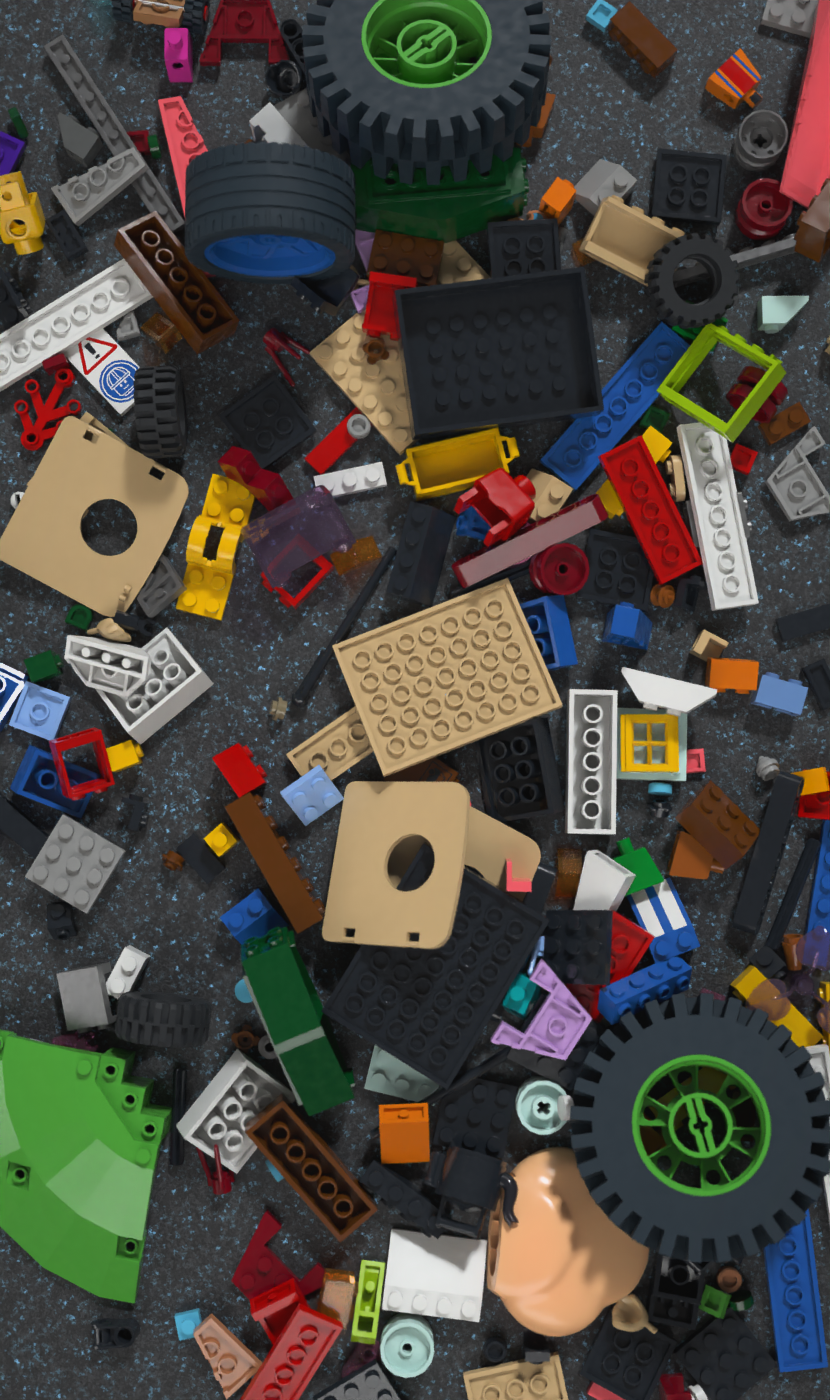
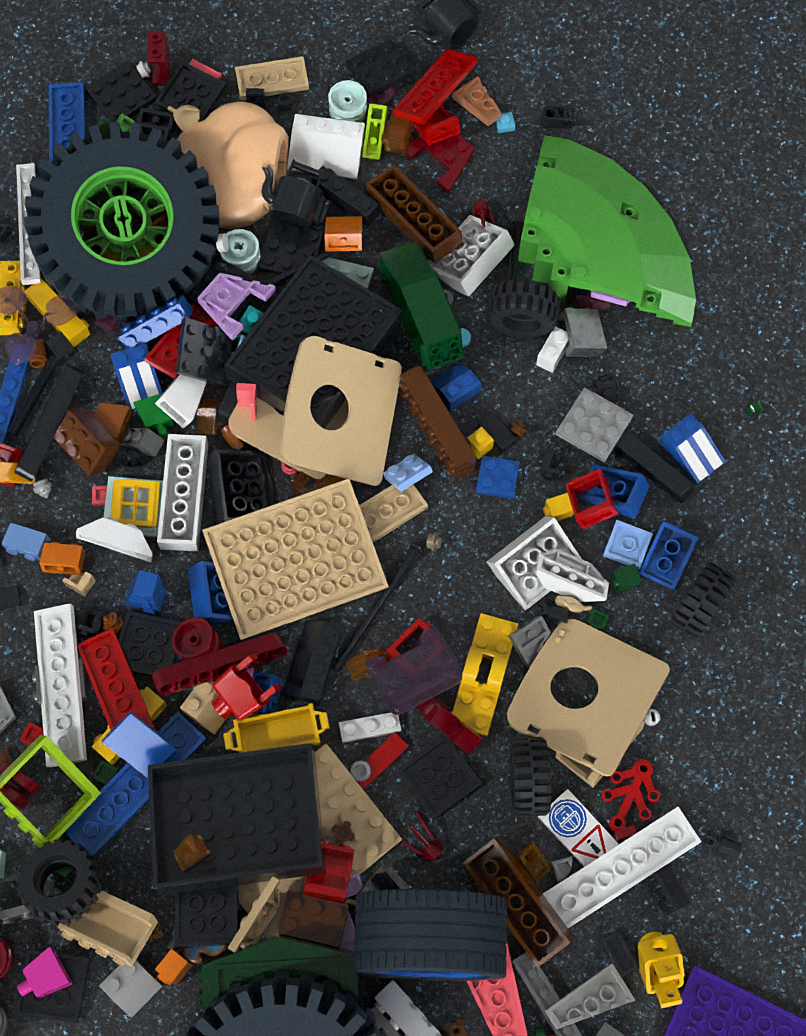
camera: 175 degrees left, 15 degrees down
red slope [212,743,268,798] -> none
reddish brown plate [231,1025,260,1054] -> none
medium azure tile [648,783,672,796] -> none
tan plate [665,455,686,502] -> none
none -> dark pink torso [17,947,73,997]
none -> tile [102,711,176,778]
none -> dark grey slope [120,428,164,456]
none -> clear orange slope [173,835,210,871]
none -> dark orange cone [221,425,246,451]
none -> tan wing [228,876,281,953]
none -> blue plate [476,455,520,499]

